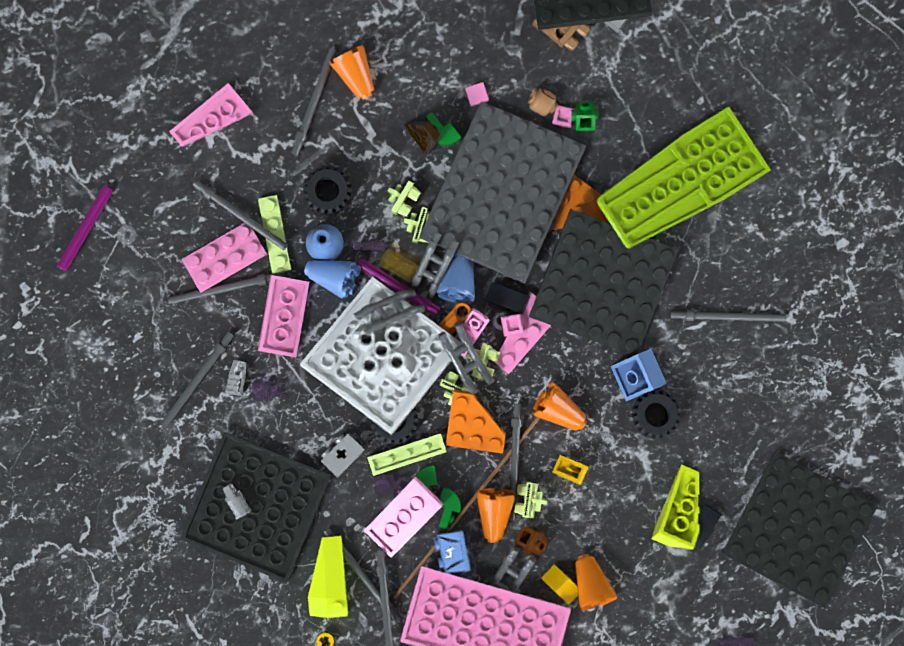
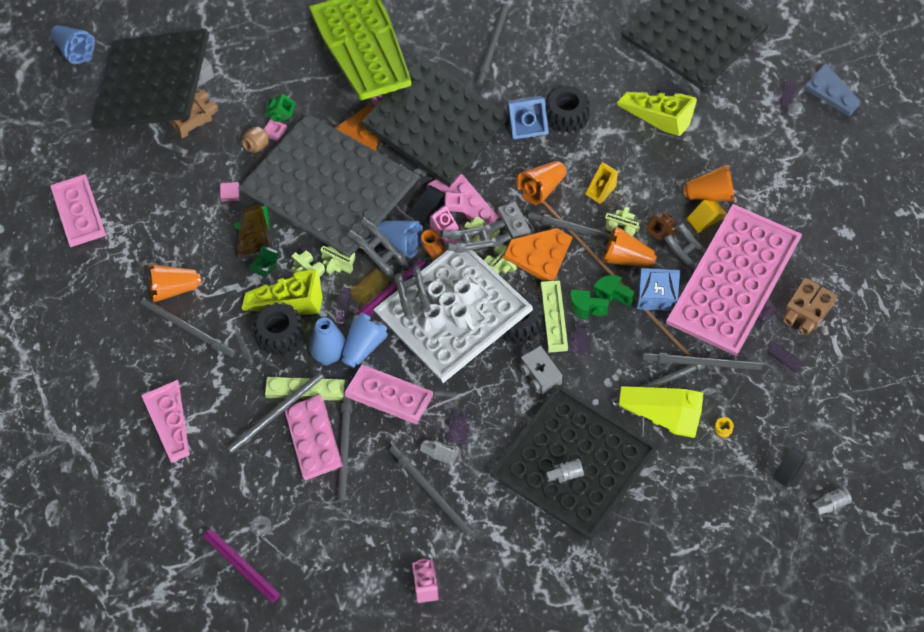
camera: 75 degrees left, 25 degrees down
plate [364,477,443,558] -> none
none -> neon yellow wedge [242,269,323,315]
none -> dark green bracket [249,245,279,277]
none -> bright pink slope [412,559,438,603]
none -> light grey brick [498,202,530,242]

